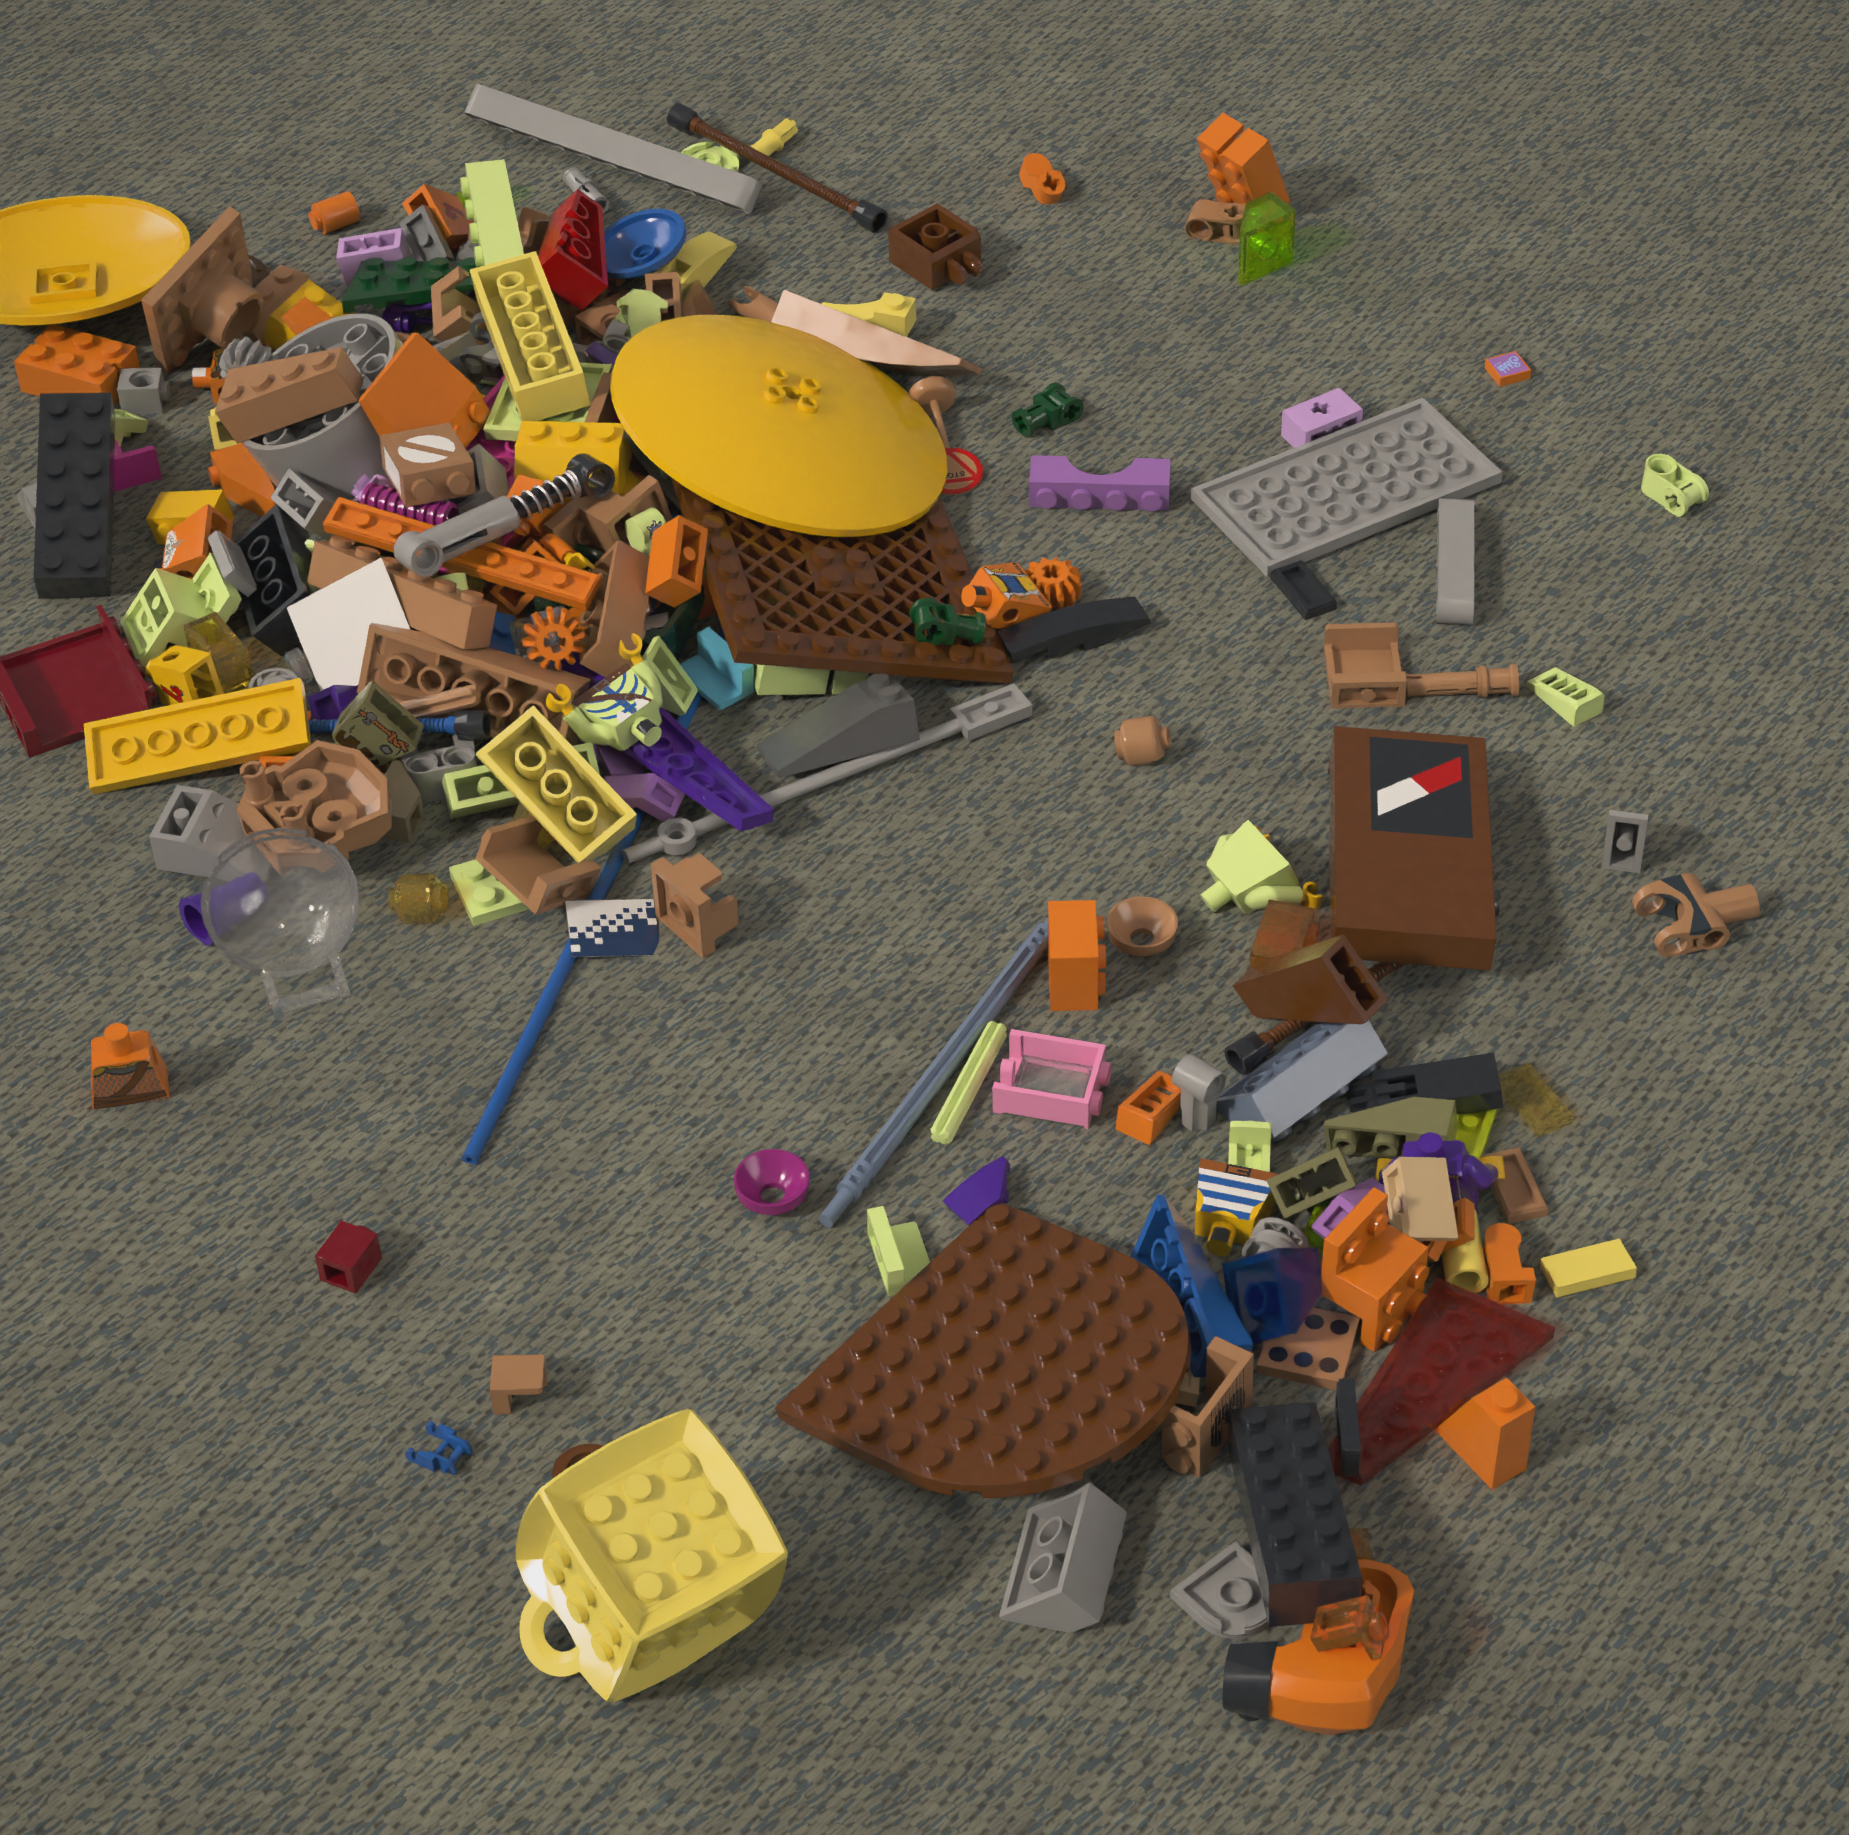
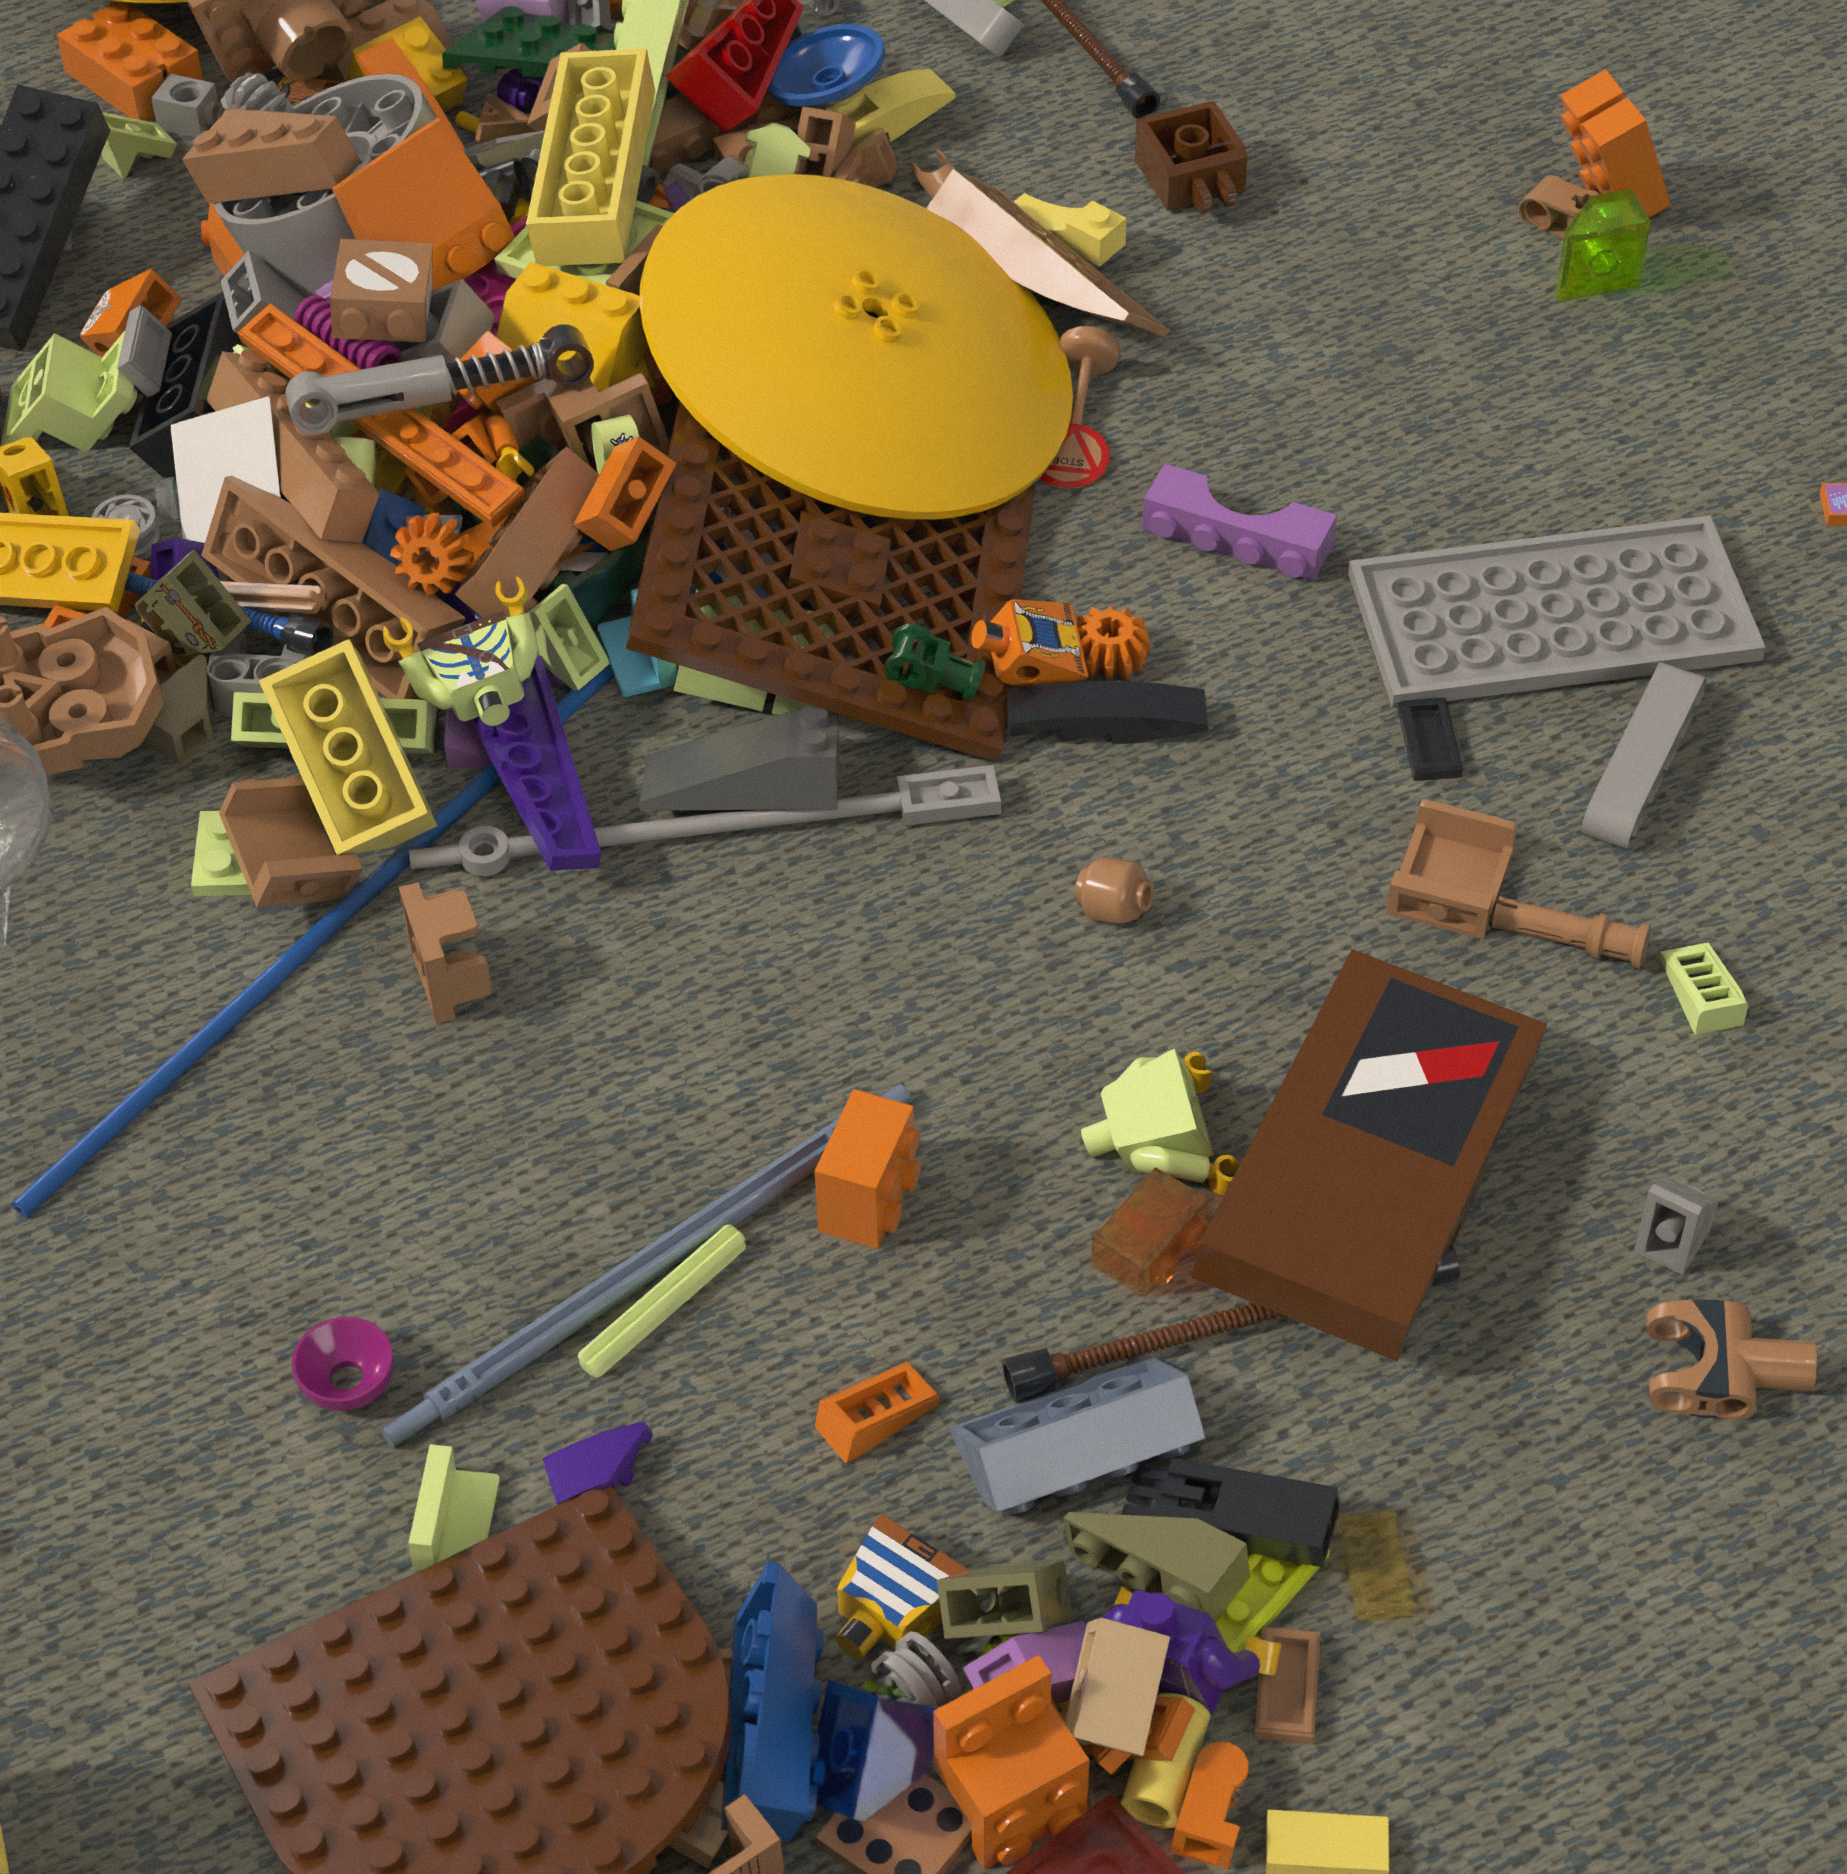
camera: 20 degrees right, 5 degrees up
dark pink panel [114,440,162,492] -> none
yellow brick [146,490,235,545] -> none
clear yellow brick [183,612,254,694] -> none
clear yellow head [388,873,449,923] -> none
sticker [565,899,659,957] -> none
medium lavender slope [604,773,685,822] -> none
bright pink window [992,1029,1112,1129] -> none
dark green connector [1012,382,1084,438] -> none
orange piece [1019,153,1065,204] -> none
medium nougat piece [1107,896,1178,957] -> none
light grey piece [1172,1053,1227,1131] -> none
yellowish green bracket [1228,1121,1271,1172] -> none
reddish brown slope [1232,934,1388,1024] -> none
lavender brick [1281,388,1363,448] -> none

